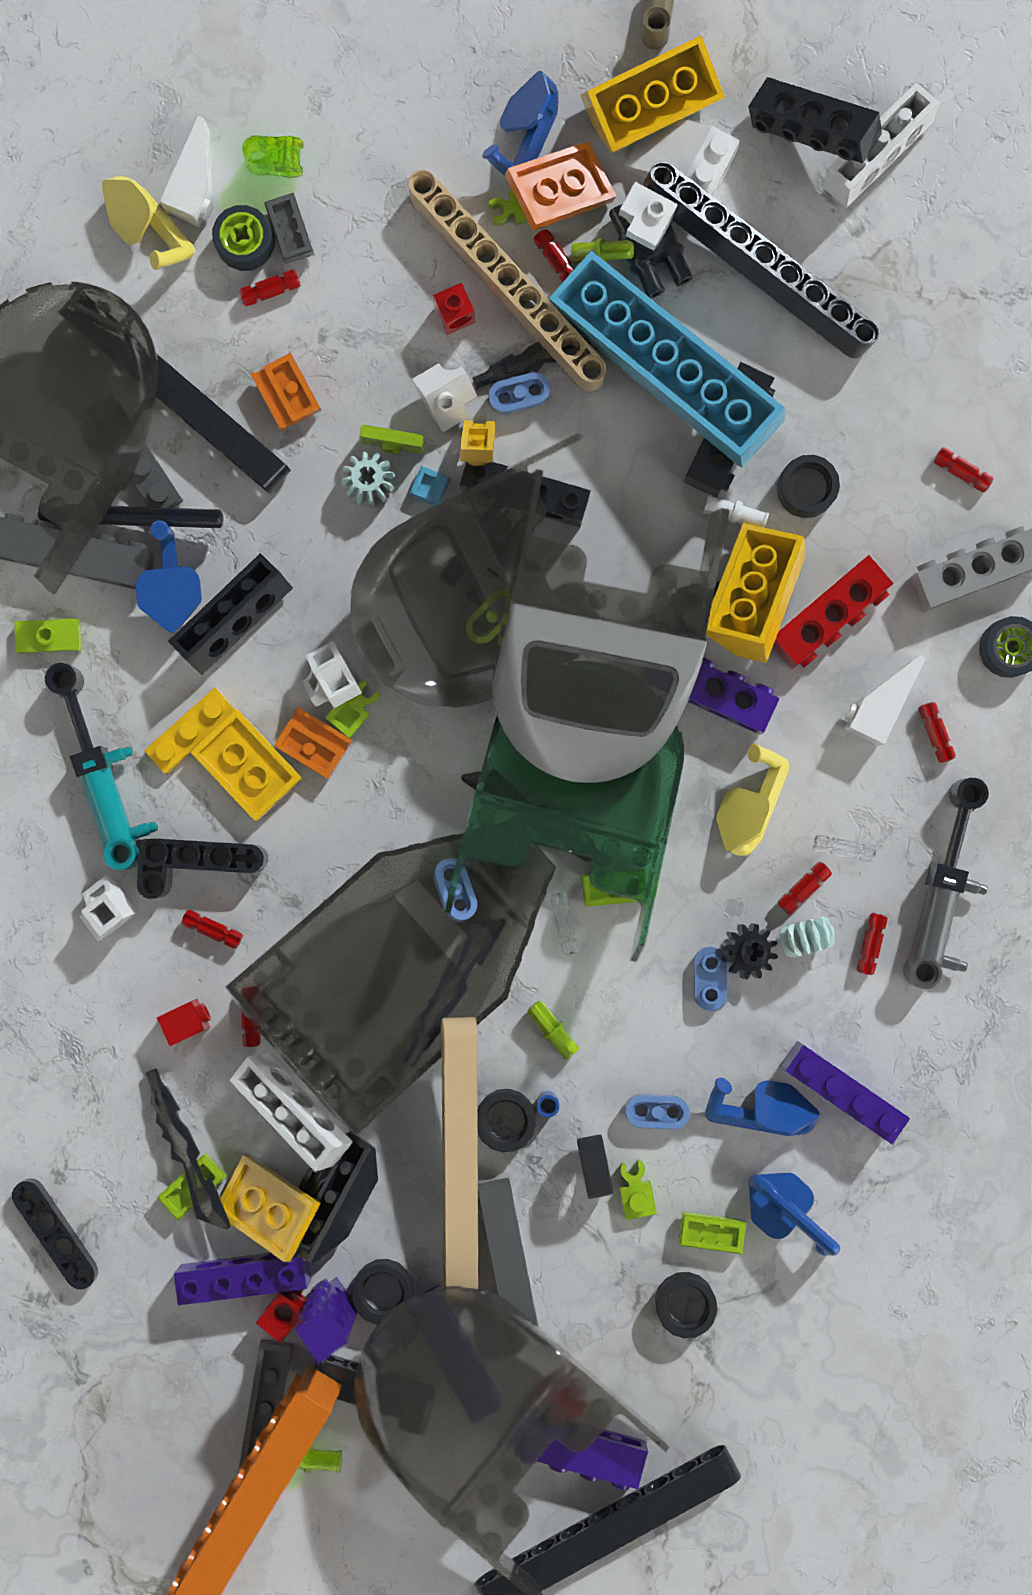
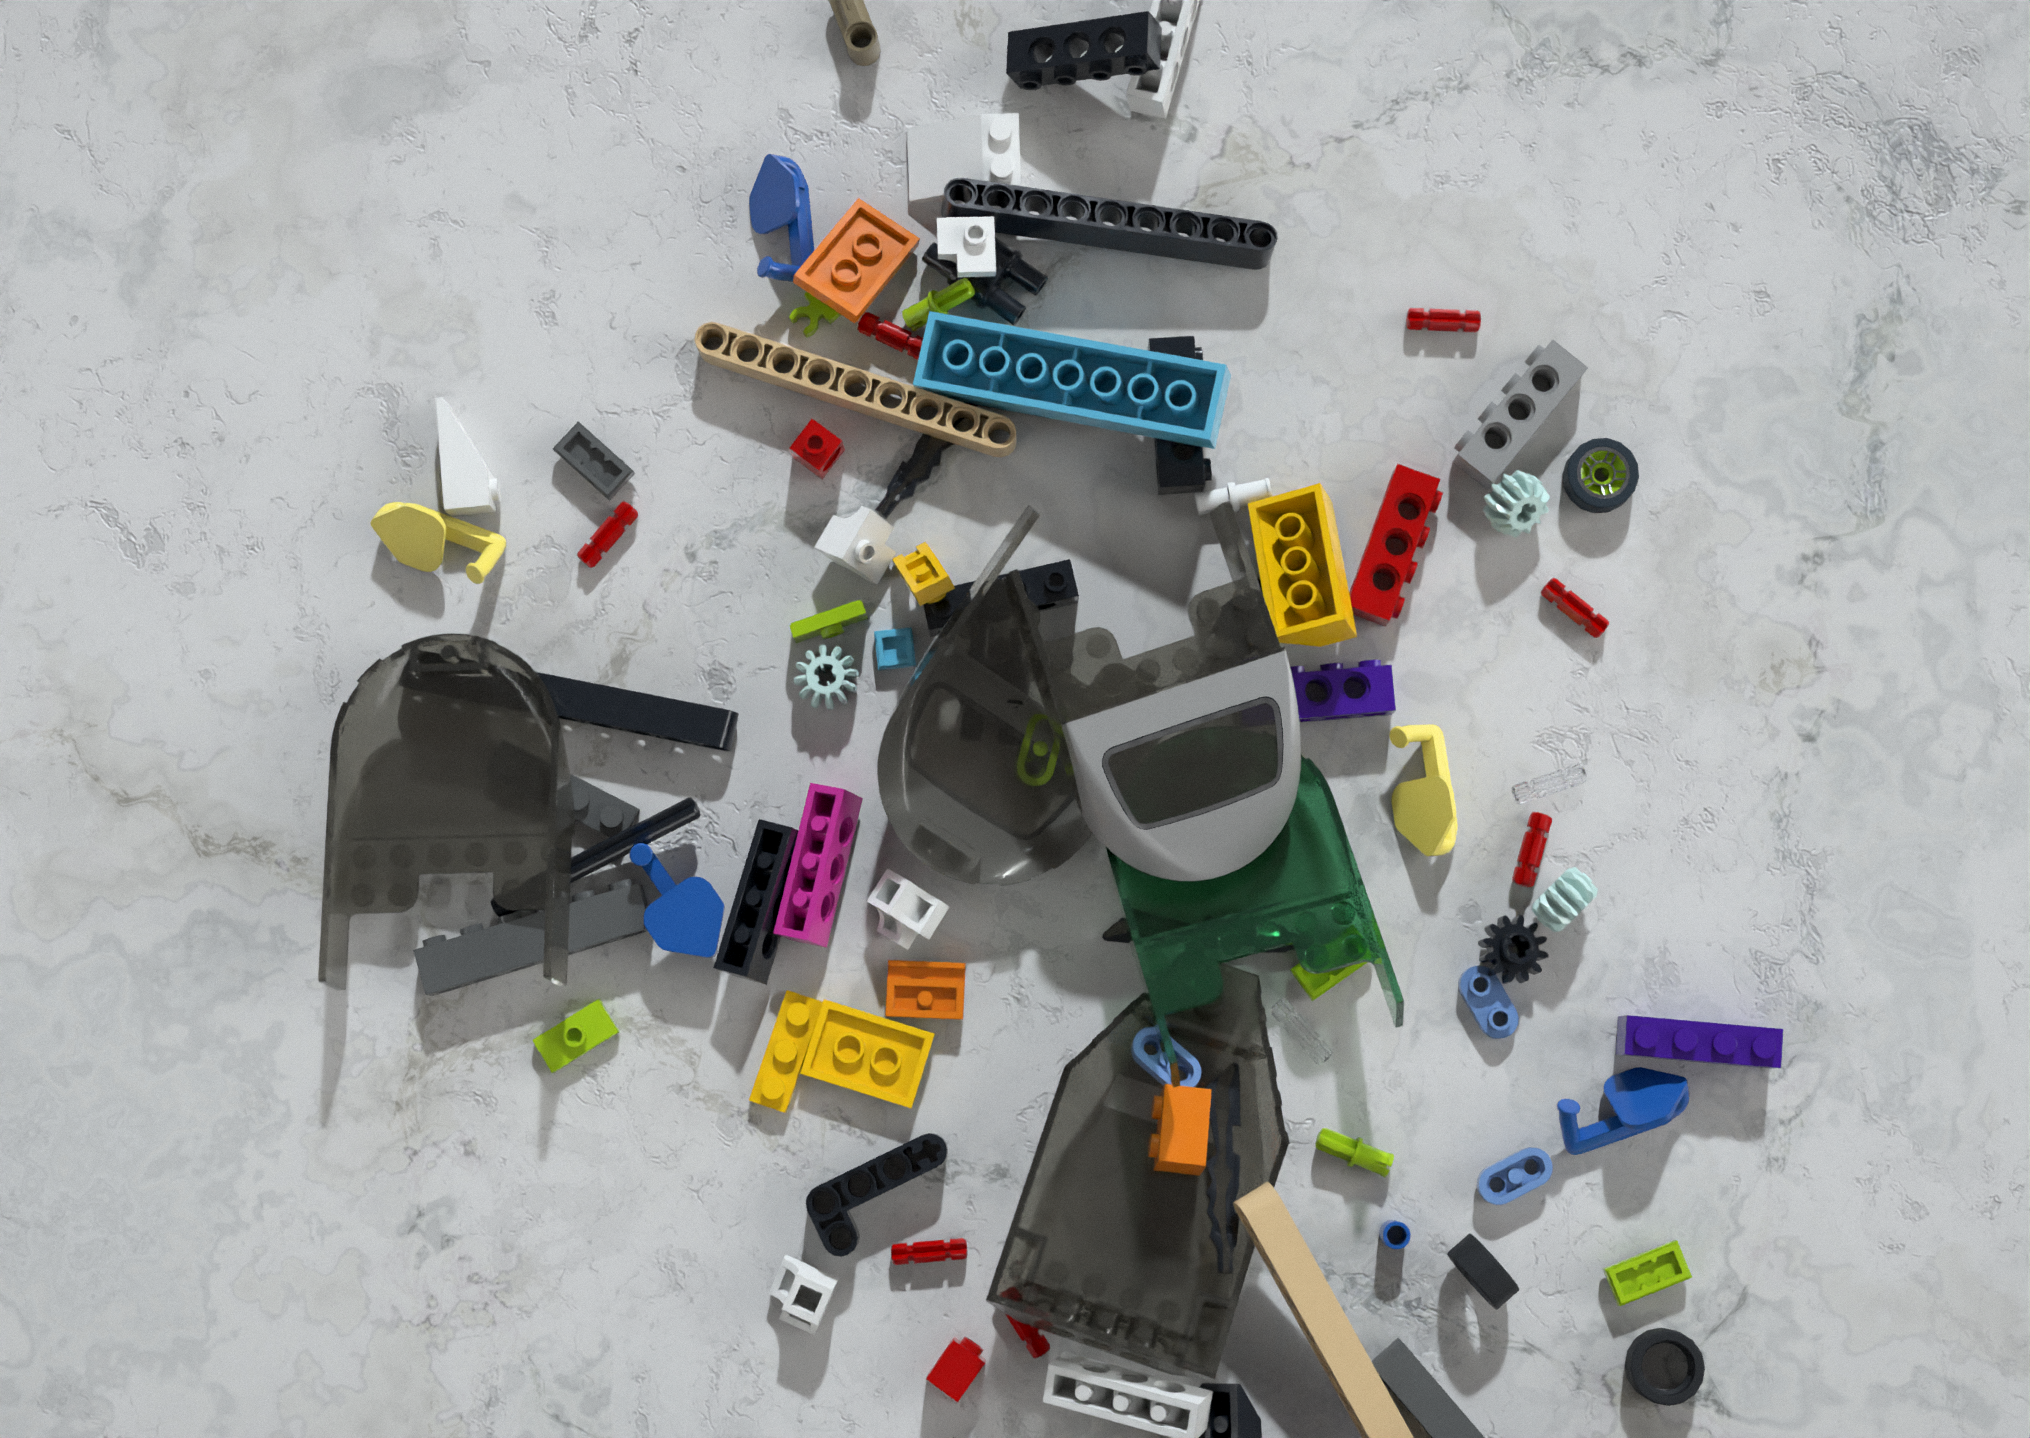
camera: 25 degrees left, 5 degrees down
teal piece [44,662,158,870] -> none
wheel [212,205,274,271] -> none
clear neon green piece [242,135,304,178] -> none
orange plate [251,352,322,432] -> none
lime plate [325,680,381,739] -> none
black tyre [477,1089,536,1153] -> none
medium blue plate [489,372,551,415] -> none
yellow slope [580,35,725,153] -> none
lime plate [619,1159,657,1220] -> none
blue piece [748,1173,840,1256] -> none
black tyre [777,454,840,518] -> none
white slope [844,655,926,746] -> none
red axle [856,913,888,975] -> none
dark grey piece [903,777,989,989] -> none
none -> dark pink brick [773,783,863,948]
none -> orange brick [1148,1084,1212,1176]
none -> light aqua gear [1483,470,1550,538]

